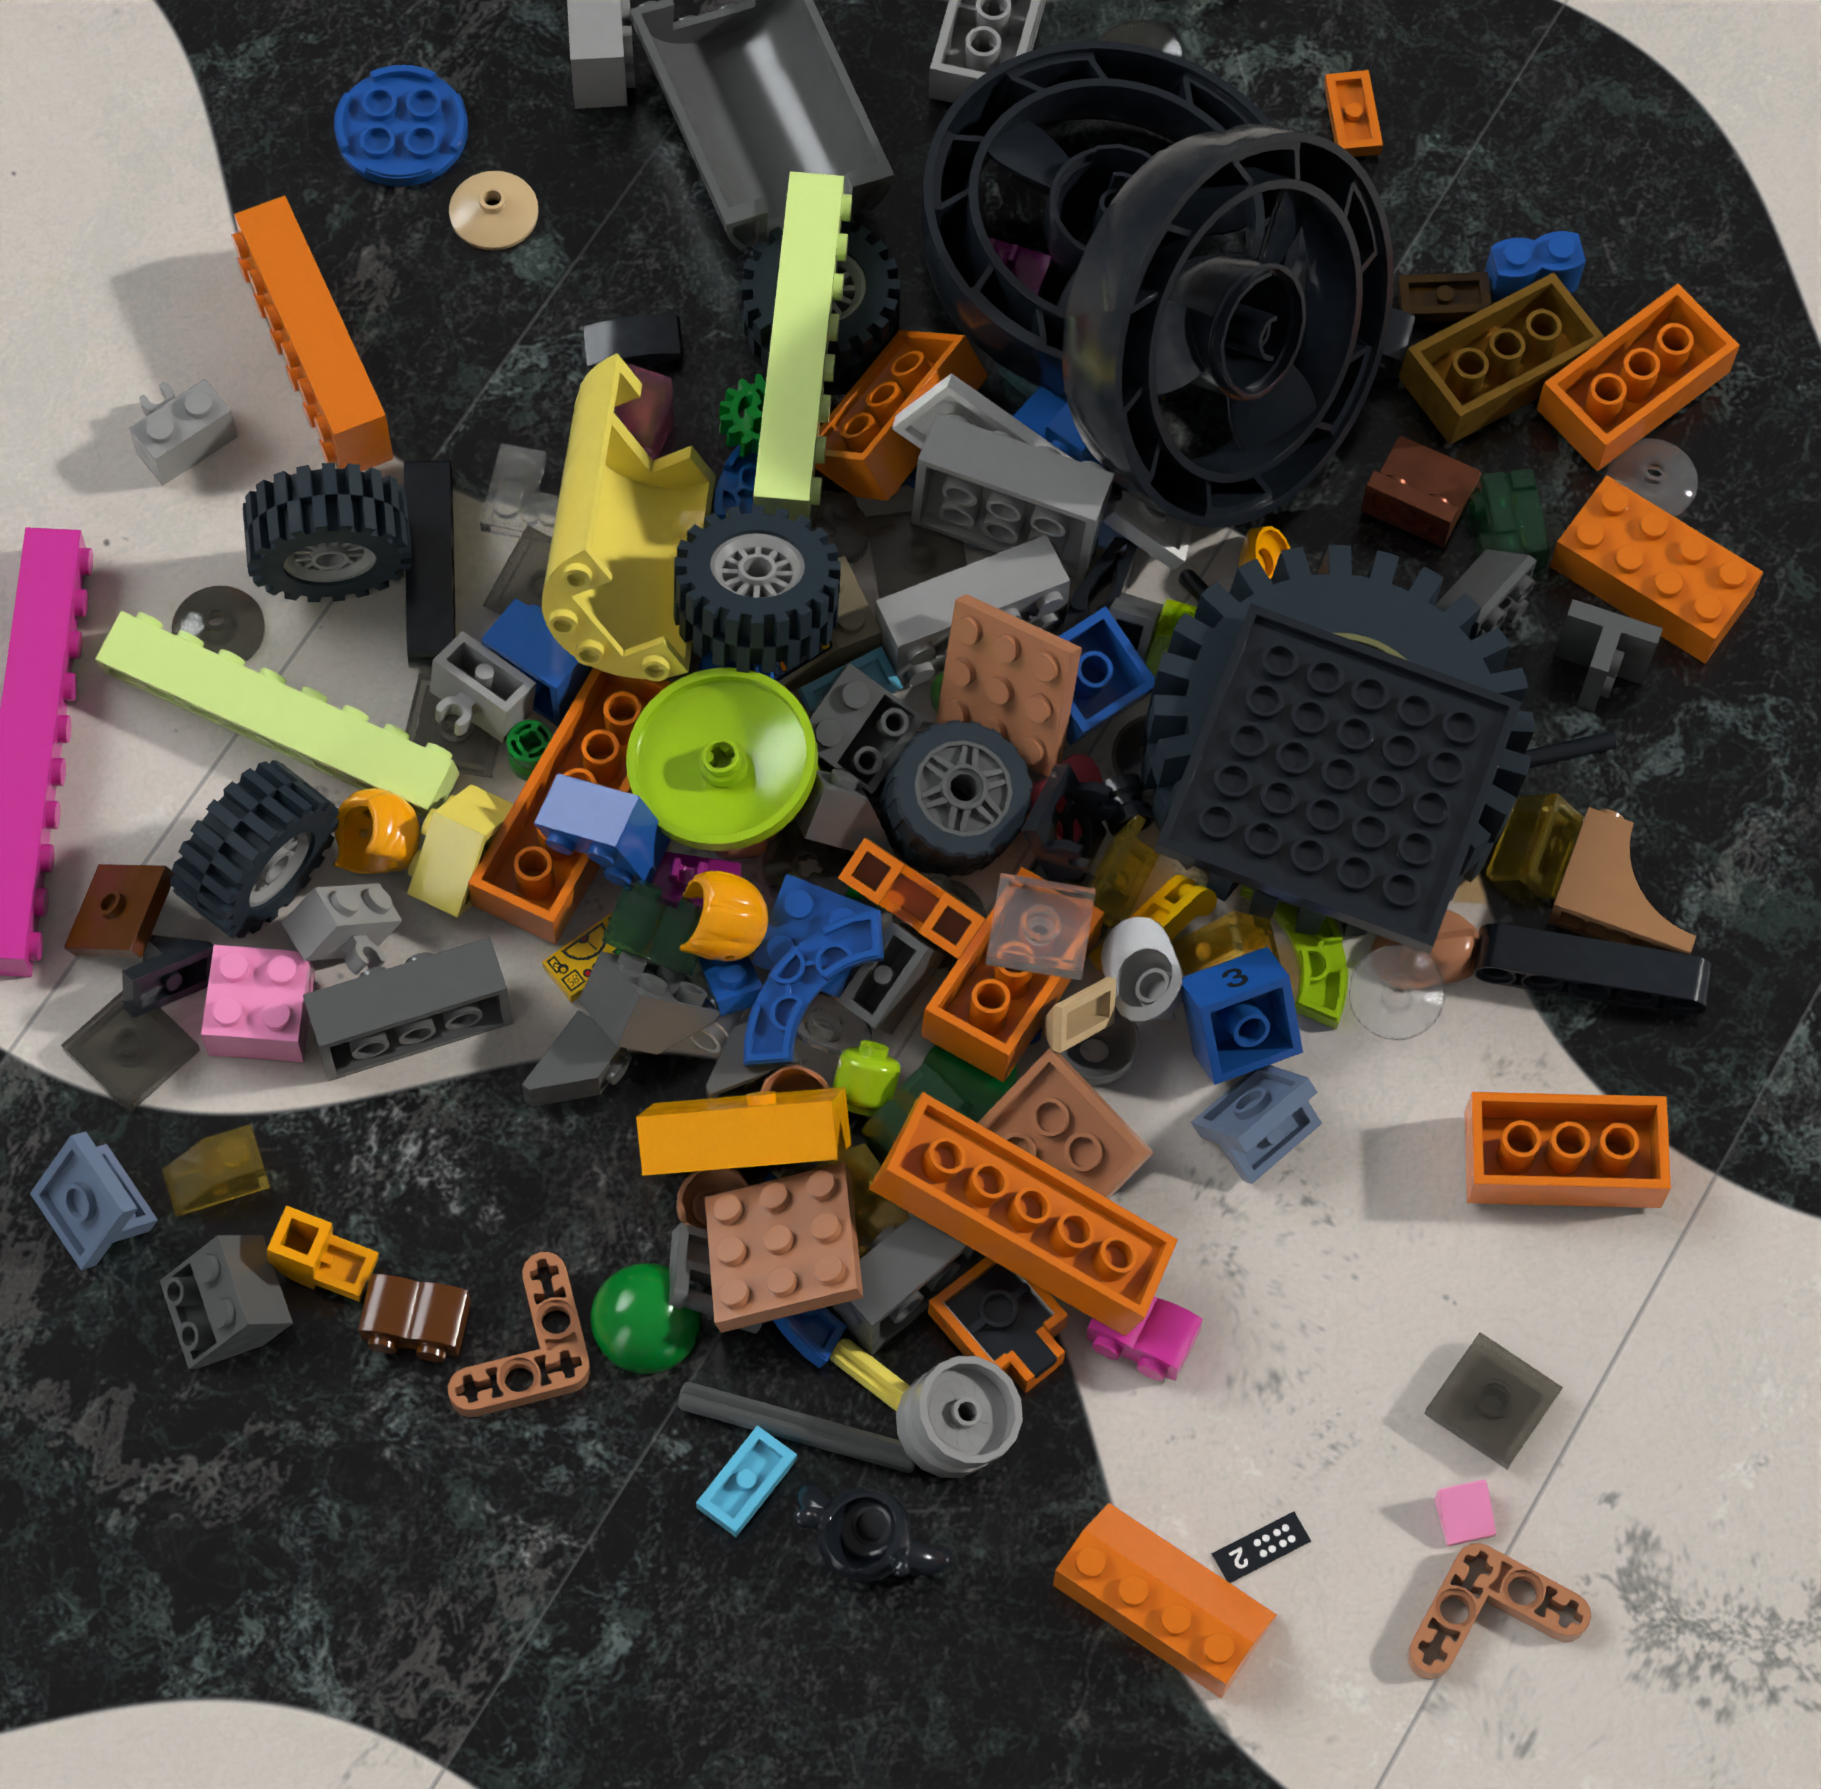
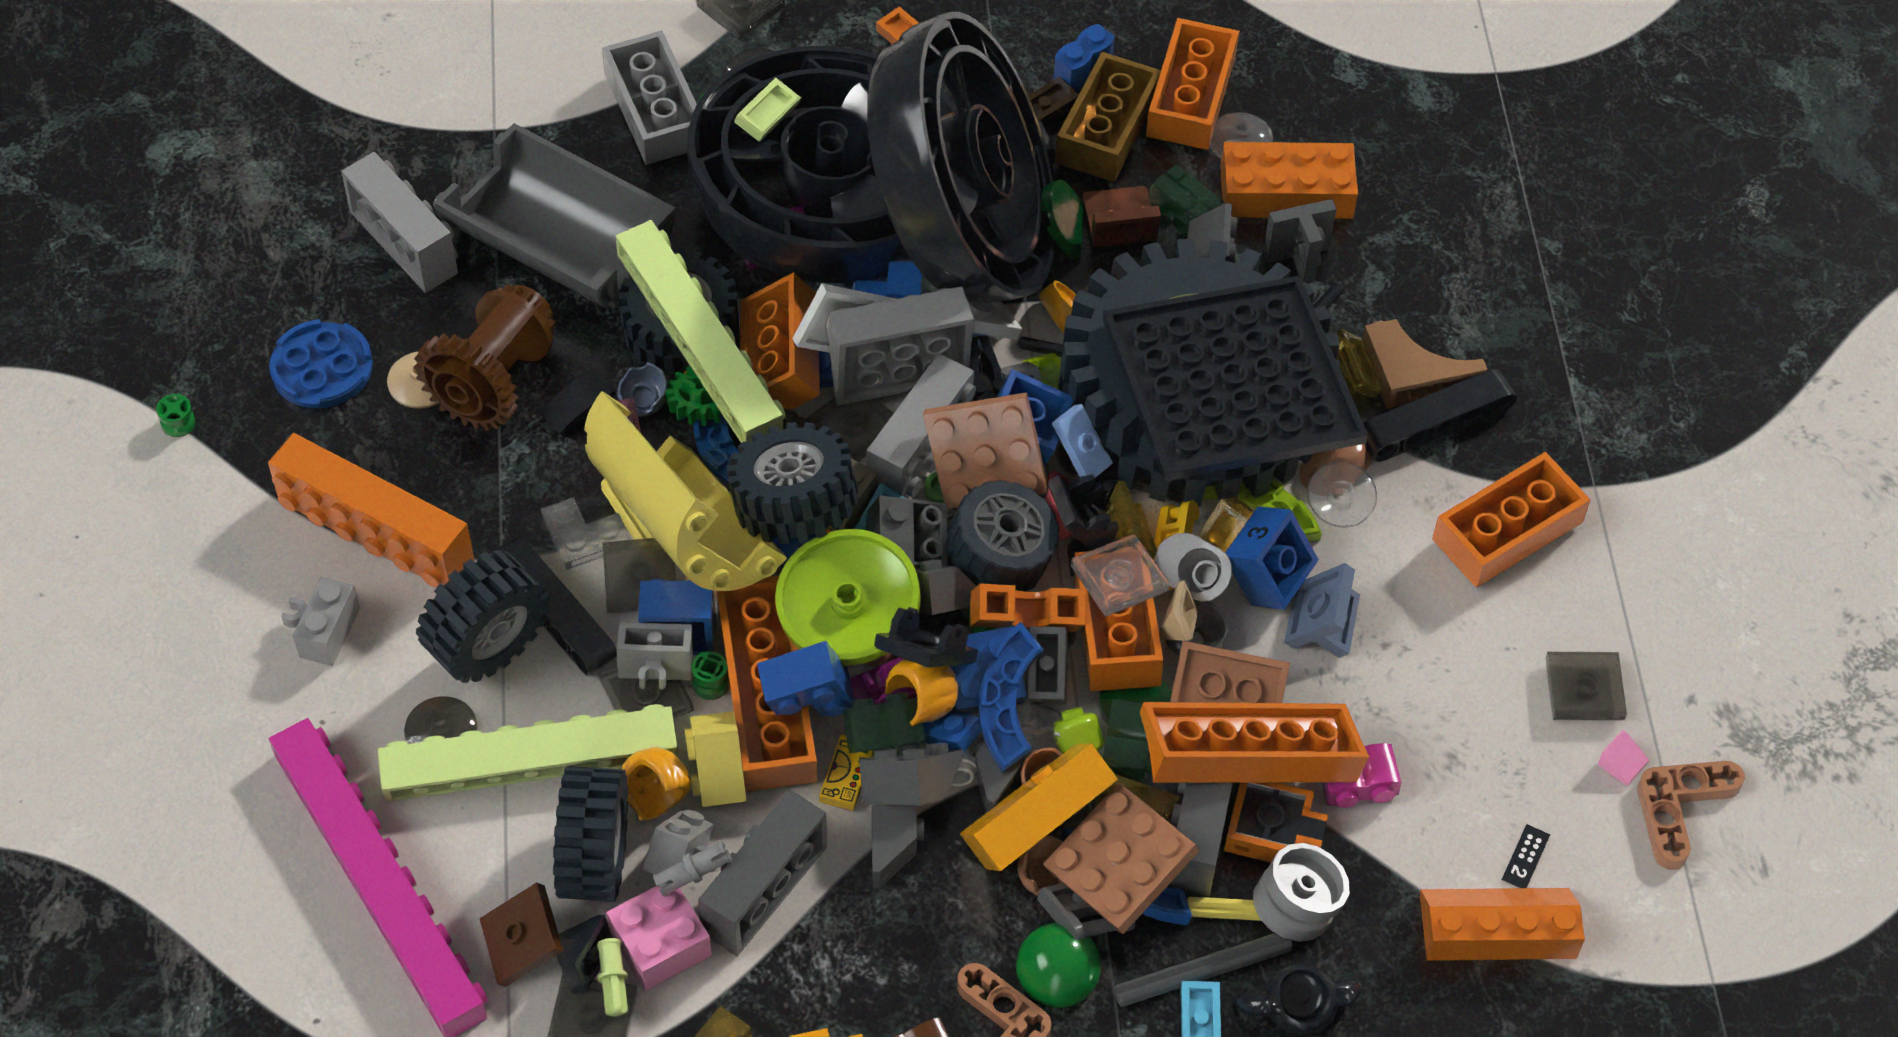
camera: 35 degrees left, 10 degrees down
none -> green wheel [156,394,196,437]
none -> reddish brown piece [414,284,556,431]
none -> yellowish green axle [597,938,628,1017]
none -> sand blue hair [617,362,669,417]
none -> light grey pin [653,840,732,897]
none -> yellowish green tile [734,78,801,142]
none -> black piece [874,607,978,667]
none -> dark green tile [1041,180,1085,259]
none -> light blue plate [1052,404,1113,478]

